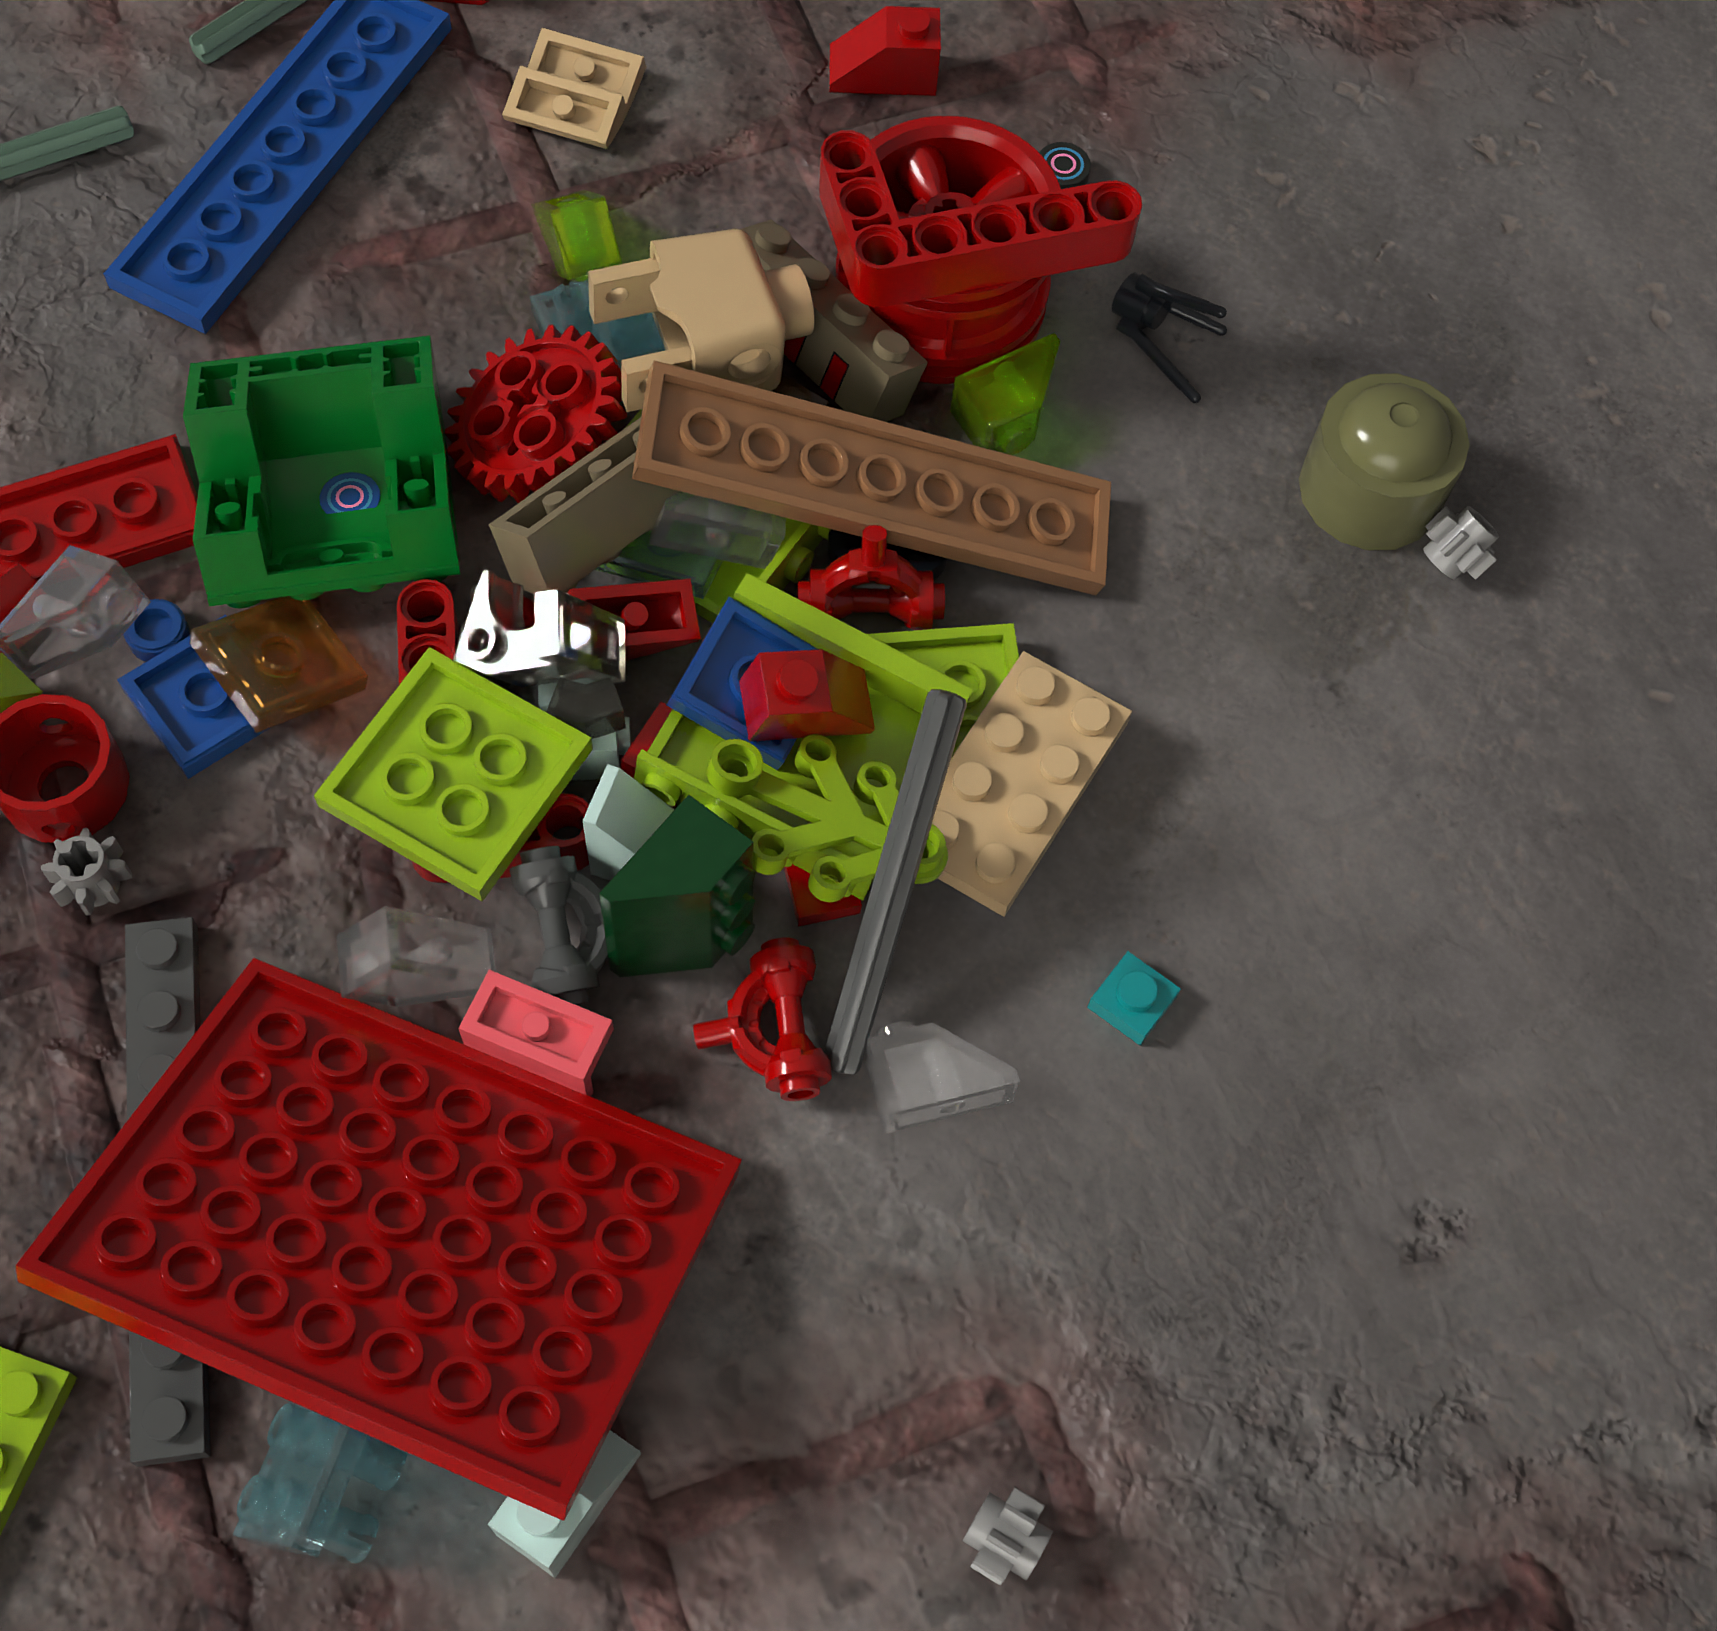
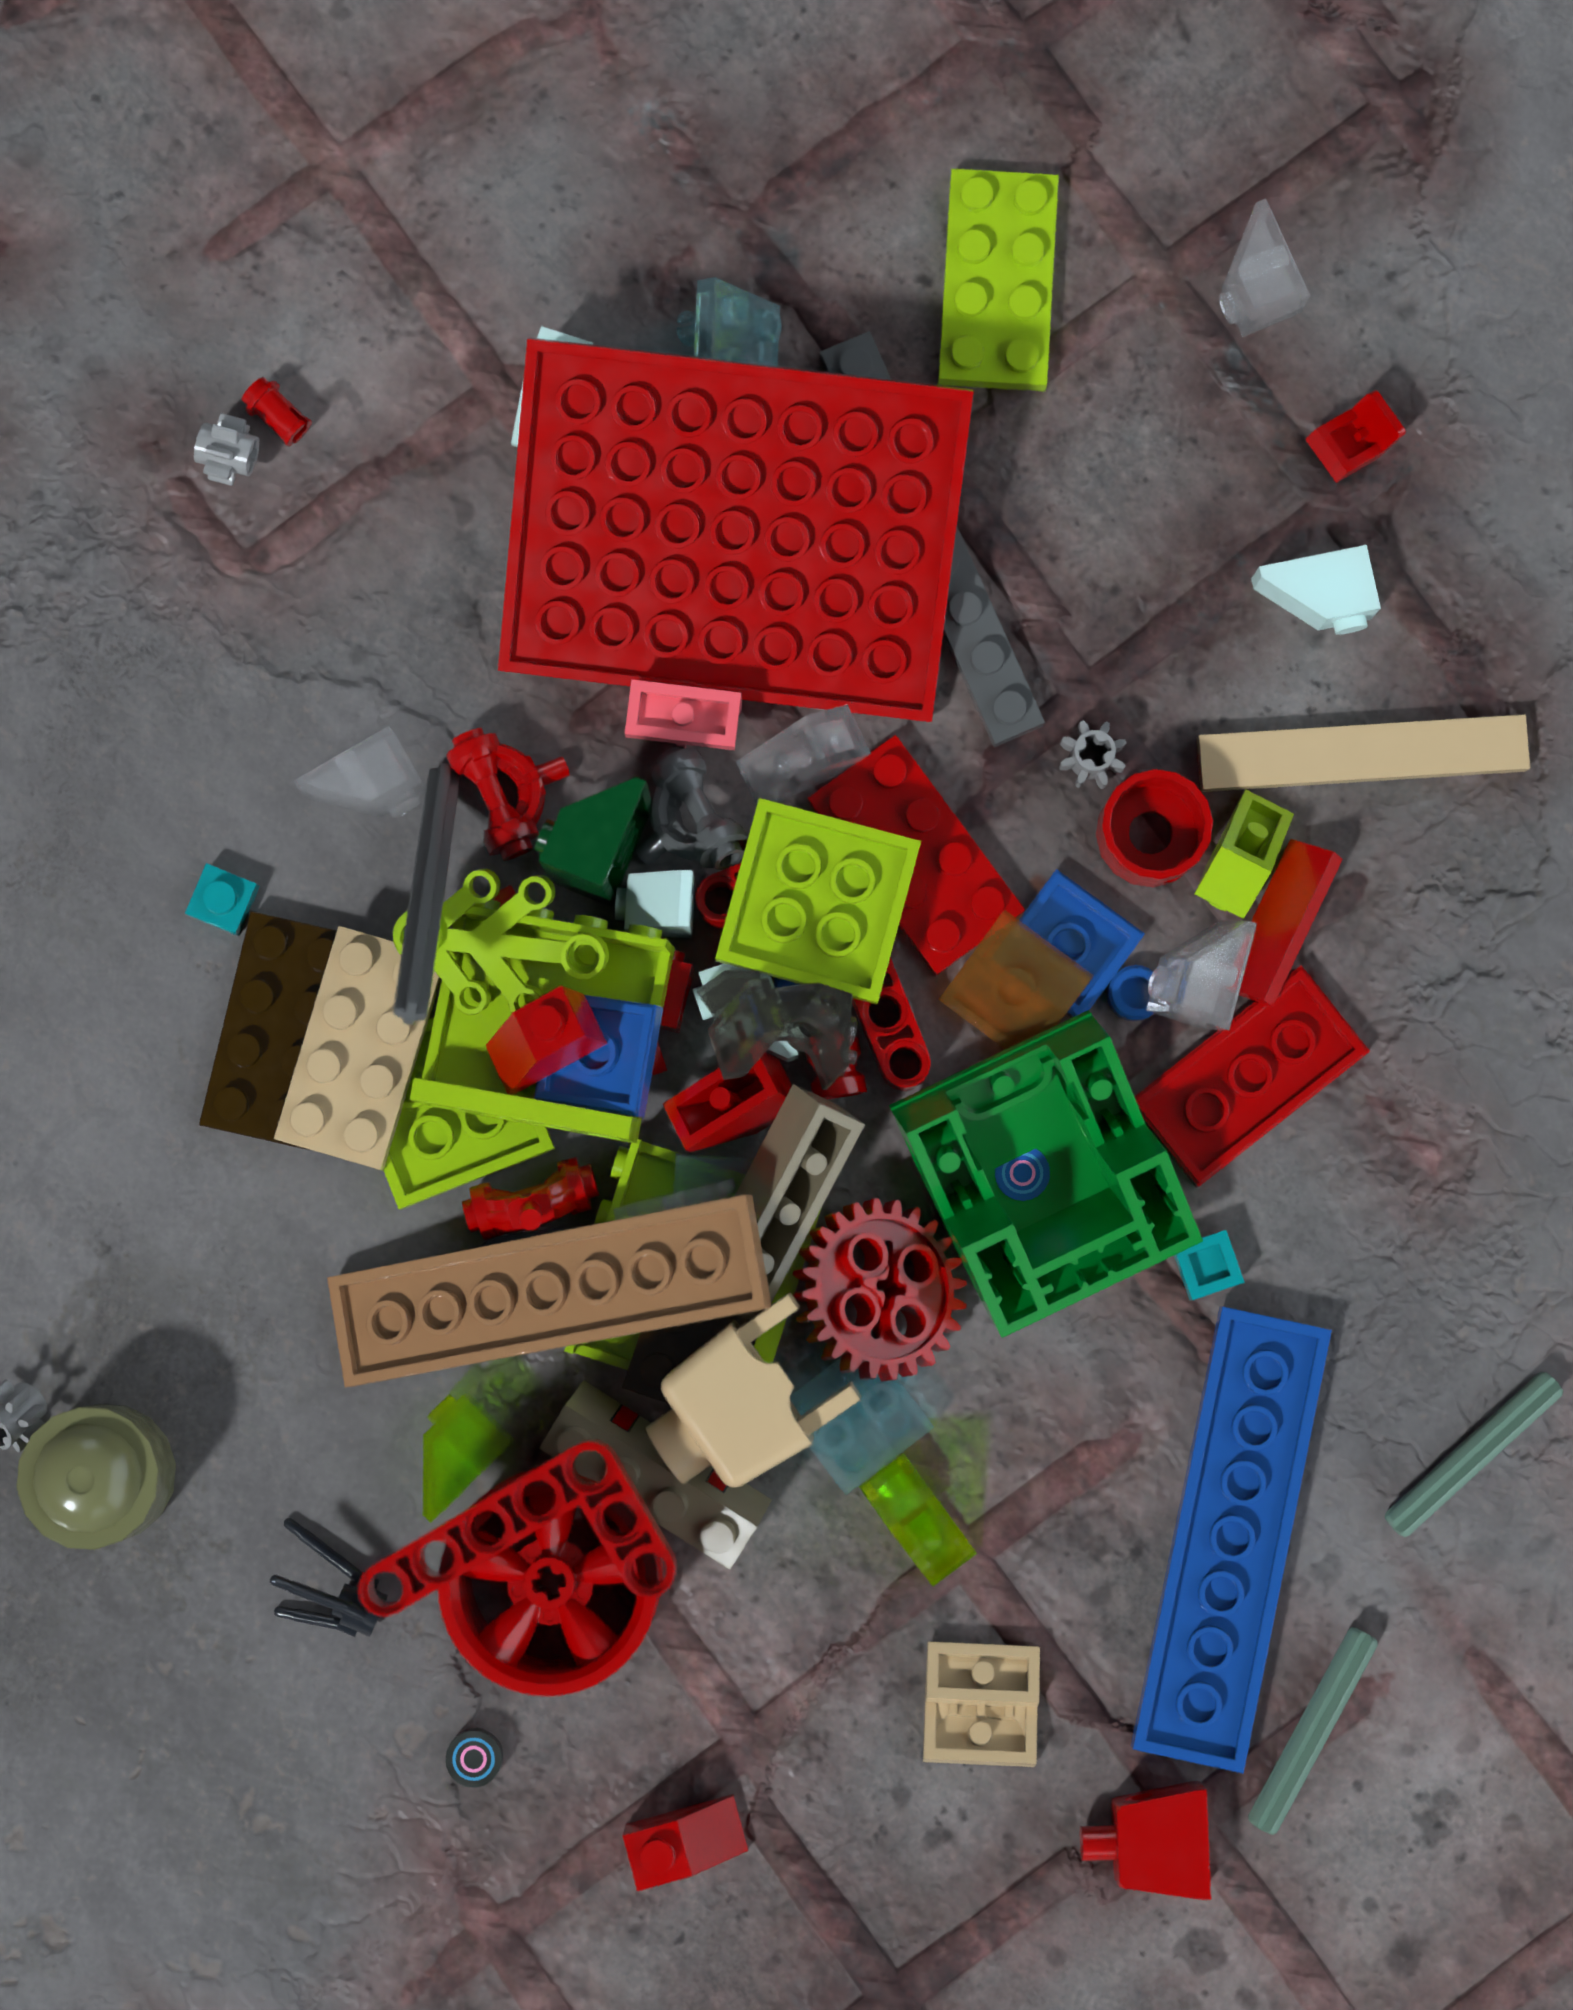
camera: 170 degrees right, 20 degrees up
none -> dark brown plate [199,911,337,1150]
none -> red pin [242,377,312,447]
none -> red plate [807,735,1025,976]
none -> teal plate [1174,1230,1245,1301]

